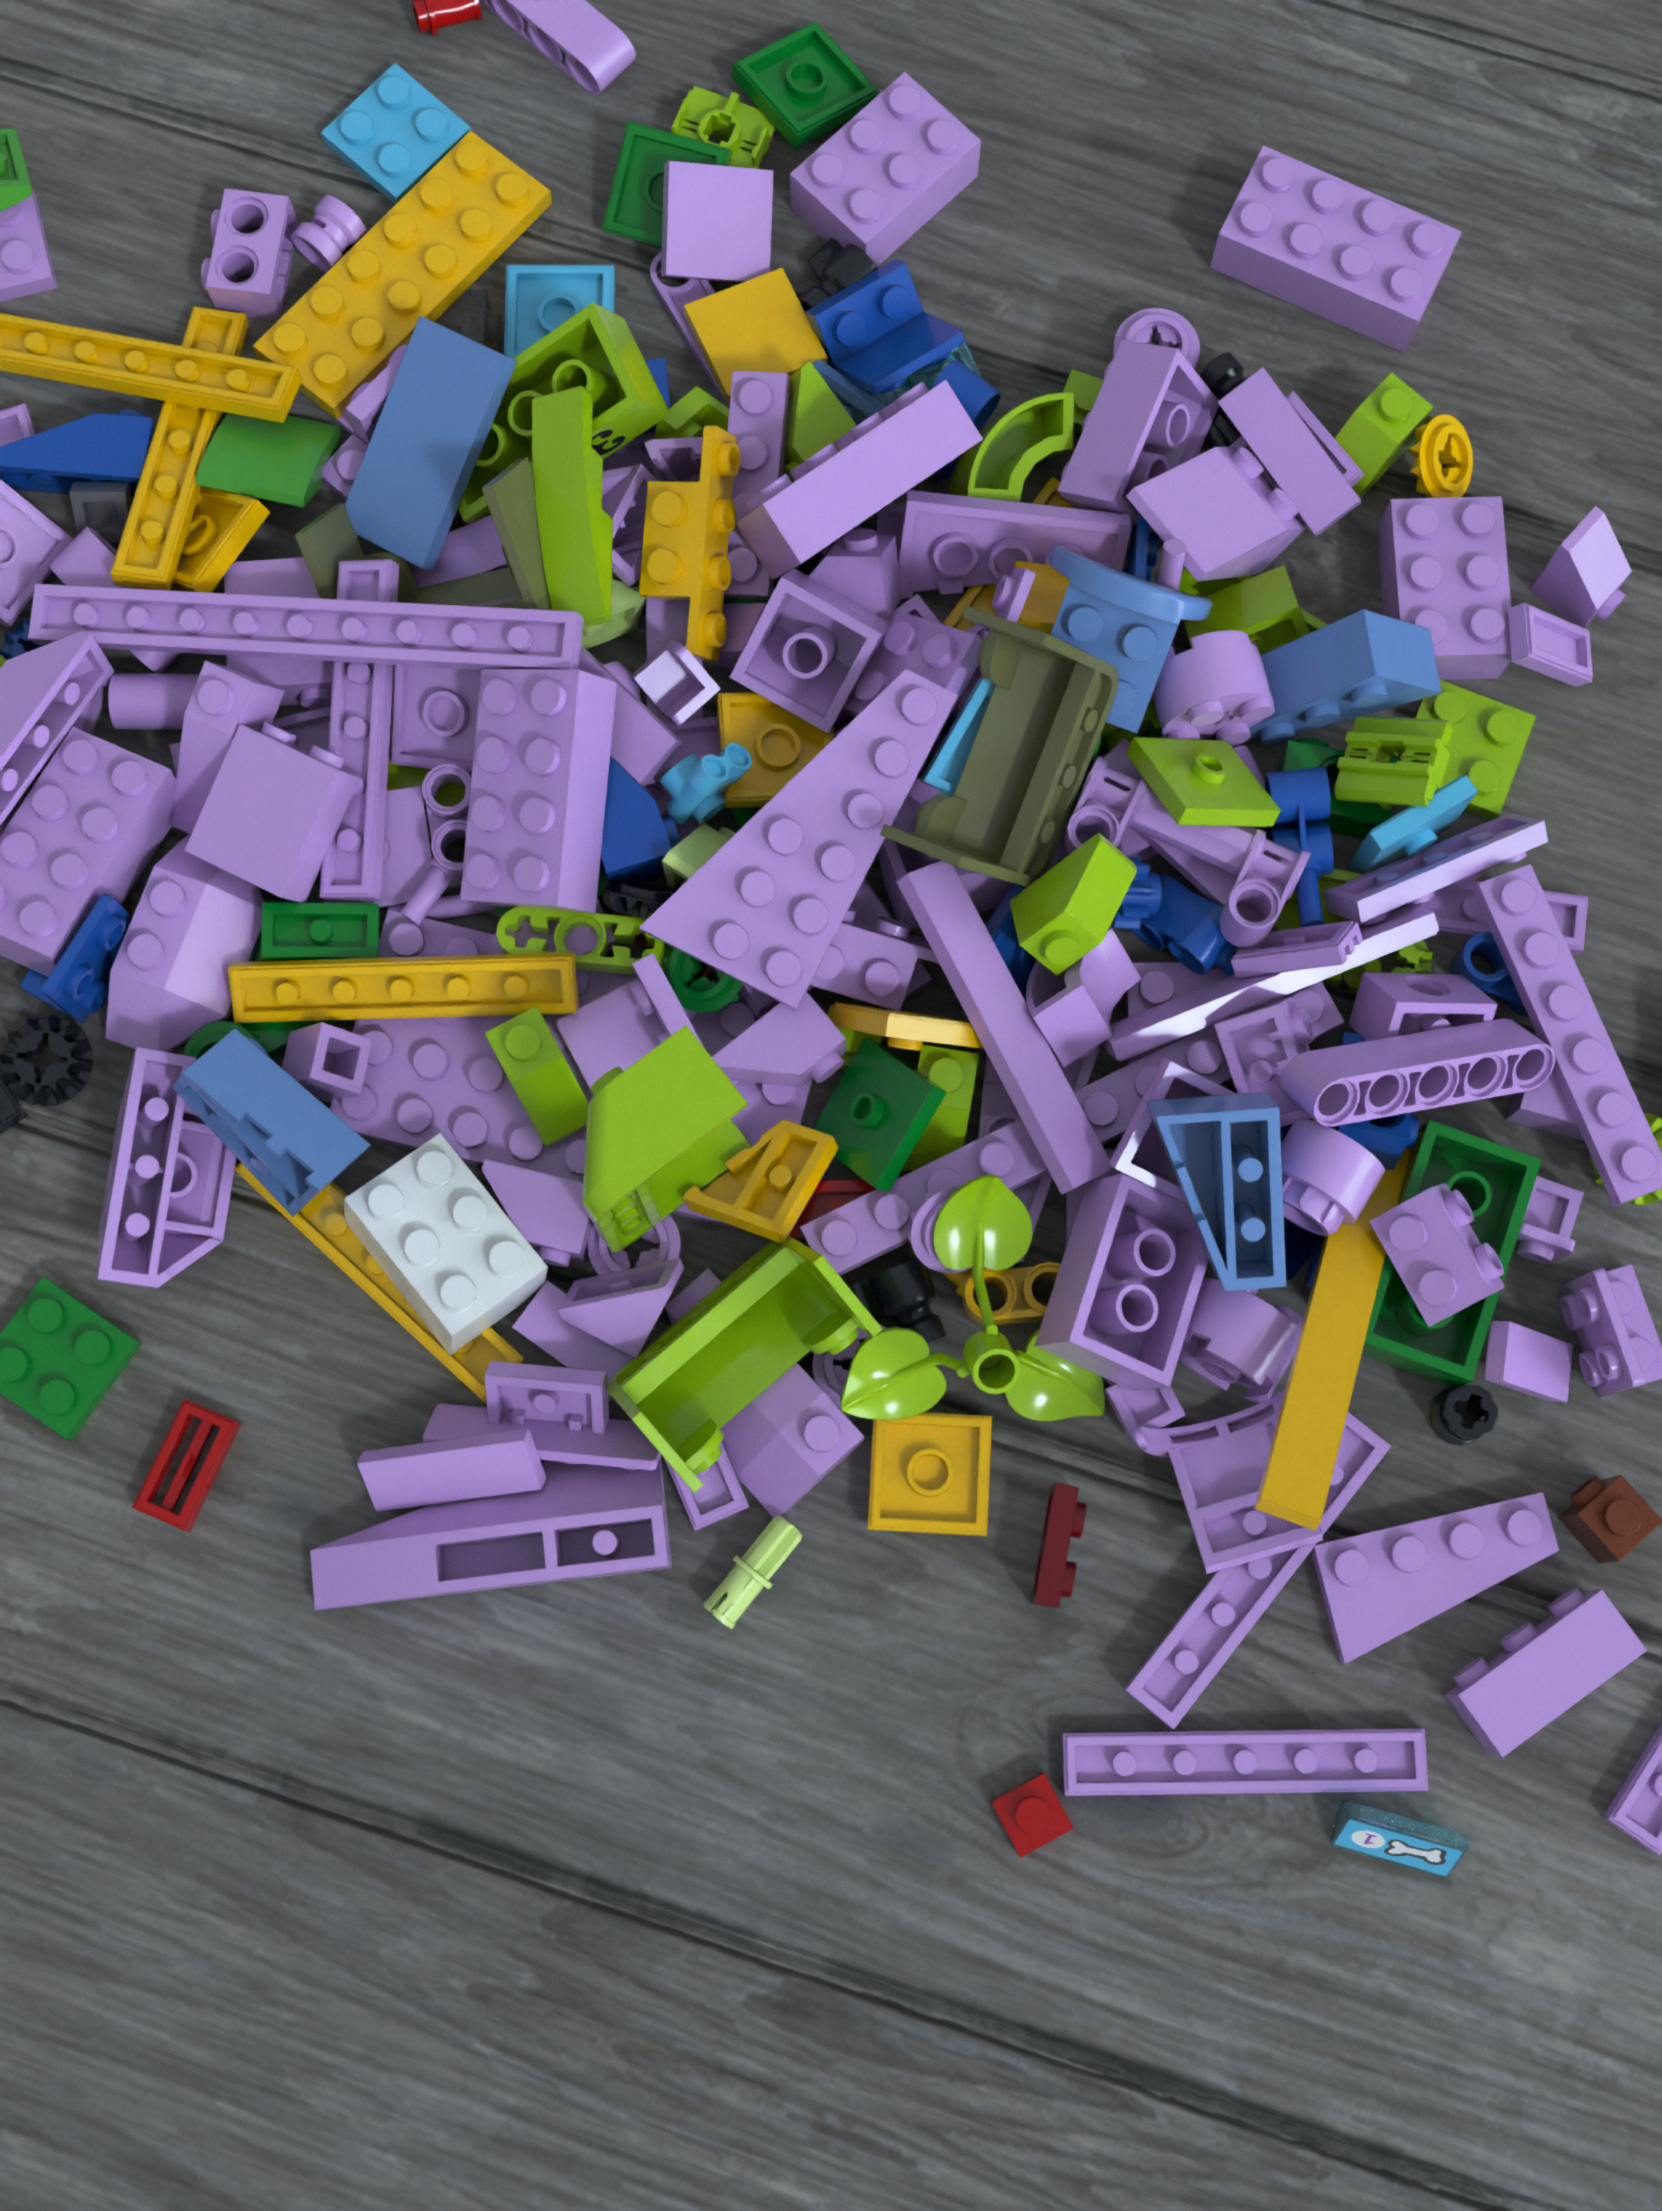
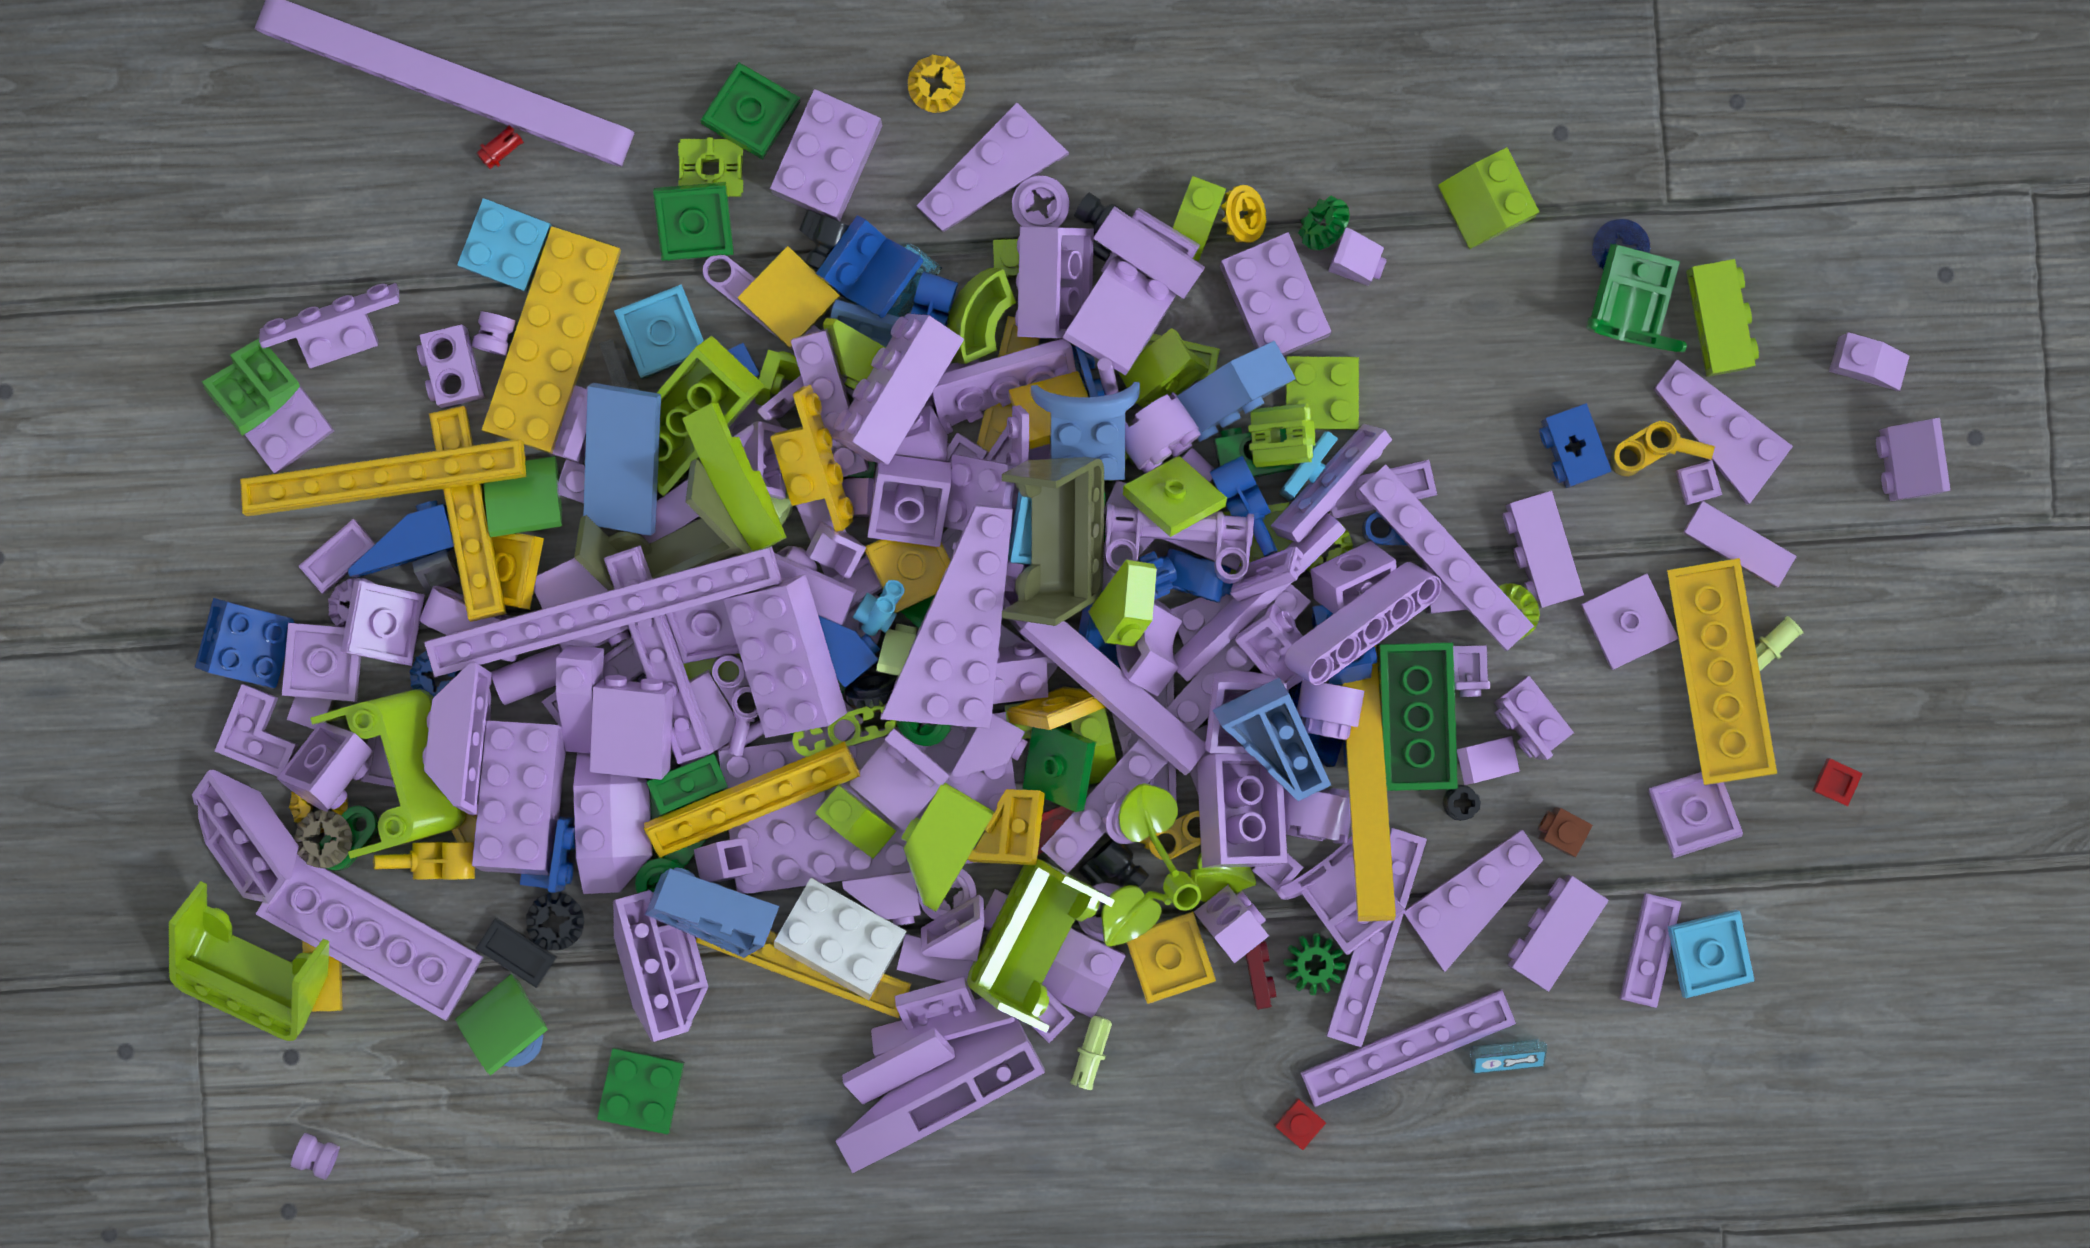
camera: 20 degrees left, 10 degrees up
red tile [132,1398,242,1532] -> none
lavender tile [661,161,774,283] -> none
lavender brick [1209,145,1462,353] -> none
lavender bracket [1369,1183,1504,1327] -> none
lavender tile [1507,603,1593,687] -> none
none -> lavender bracket [259,283,399,368]
none -> yellow gear [908,54,965,113]
none -> lavender wing [917,103,1069,232]
none -> lavender brick [1194,885,1269,963]
none -> green gear [1283,933,1346,995]
none -> green gear [1298,195,1350,250]

